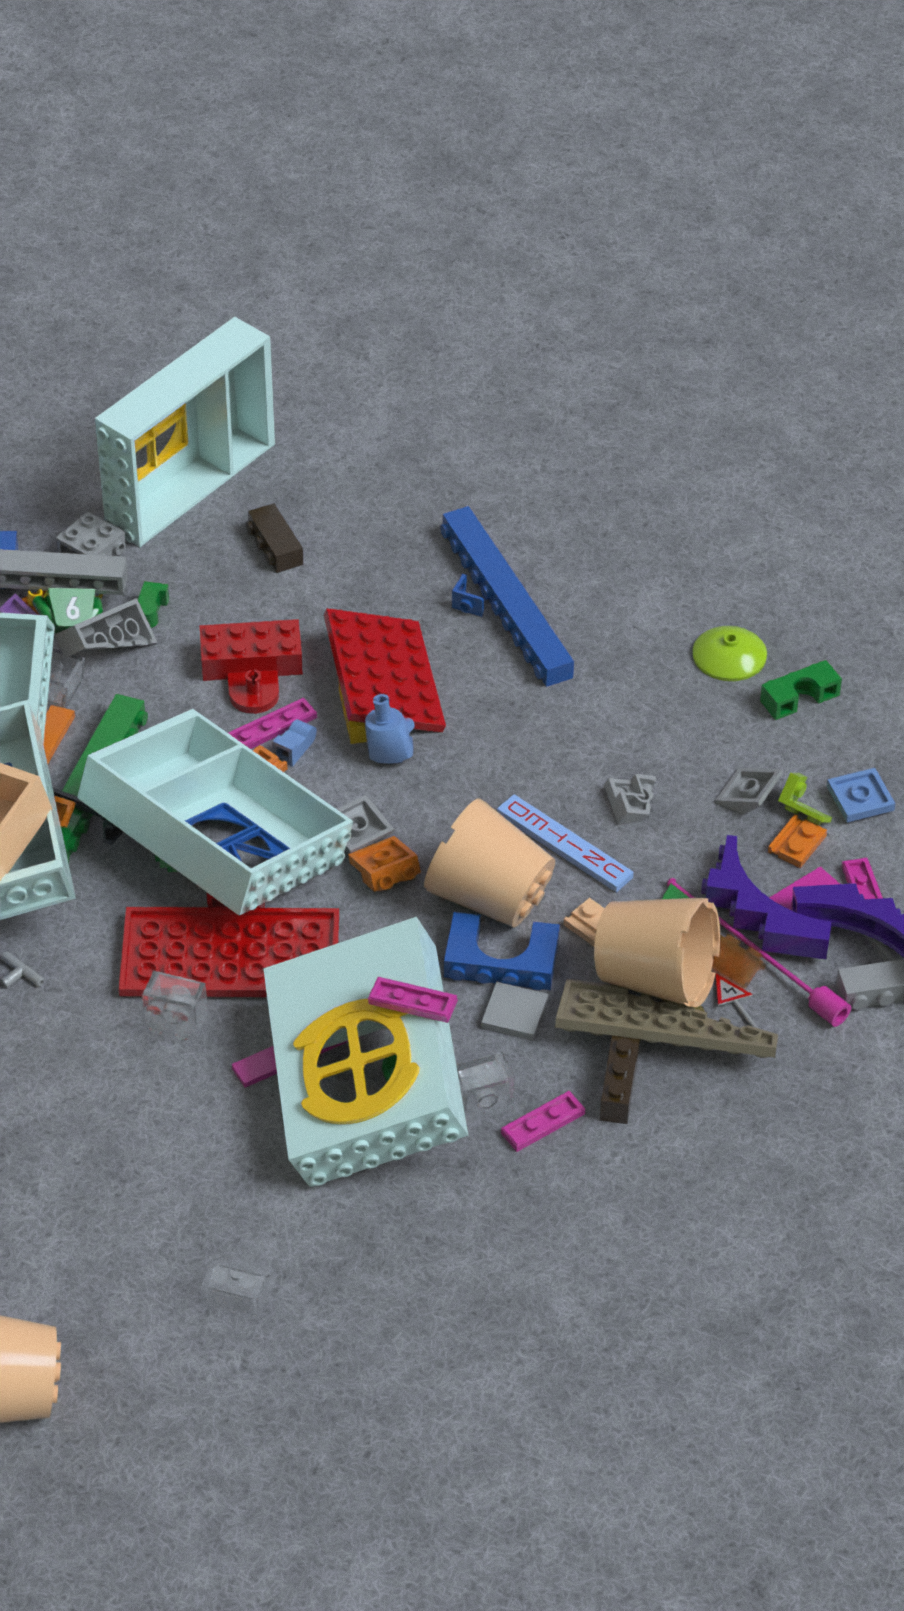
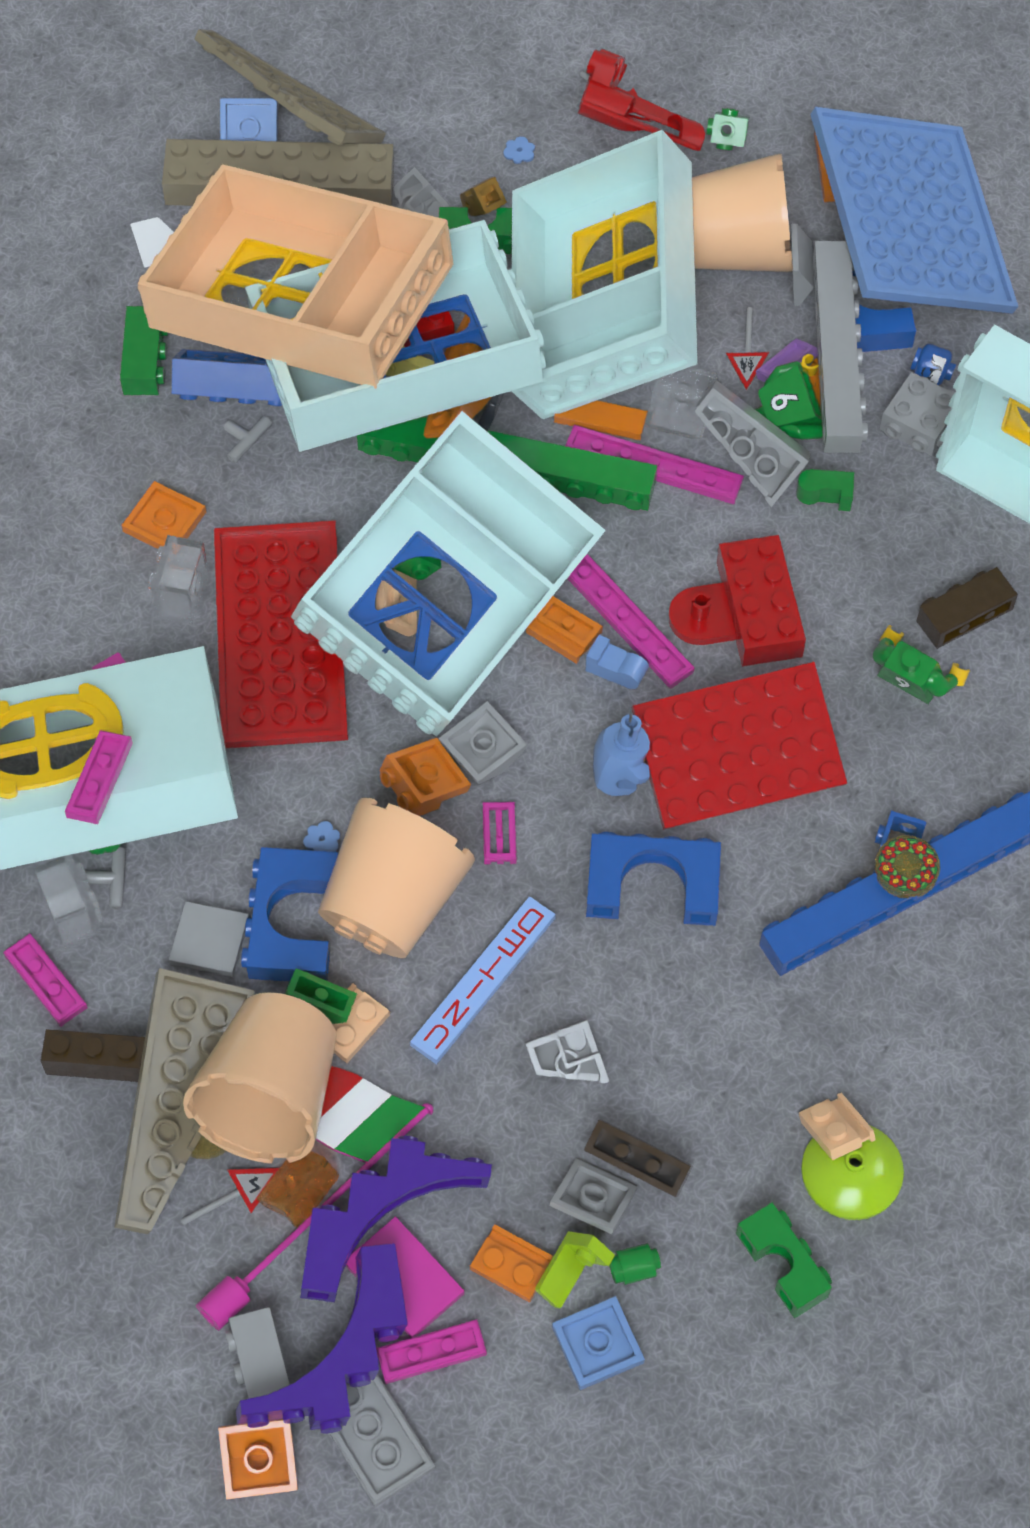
camera: 85 degrees right, 15 degrees up
none -> orange plate [121,481,206,557]
none -> green slope [284,968,357,1024]
none -> medium blue plant [303,821,340,852]
none -> dark pink tile [483,802,516,864]
none -> dark pink tile [565,425,744,504]
none -> dark brown brick [584,1119,693,1197]
none -> blue arch [586,832,721,926]
none -> green brick [609,1243,661,1285]
none -> light nougat plate [799,1093,876,1160]
none -> green torso [873,625,970,705]
none -> tile [874,835,940,899]
none -> blue head [910,344,956,386]

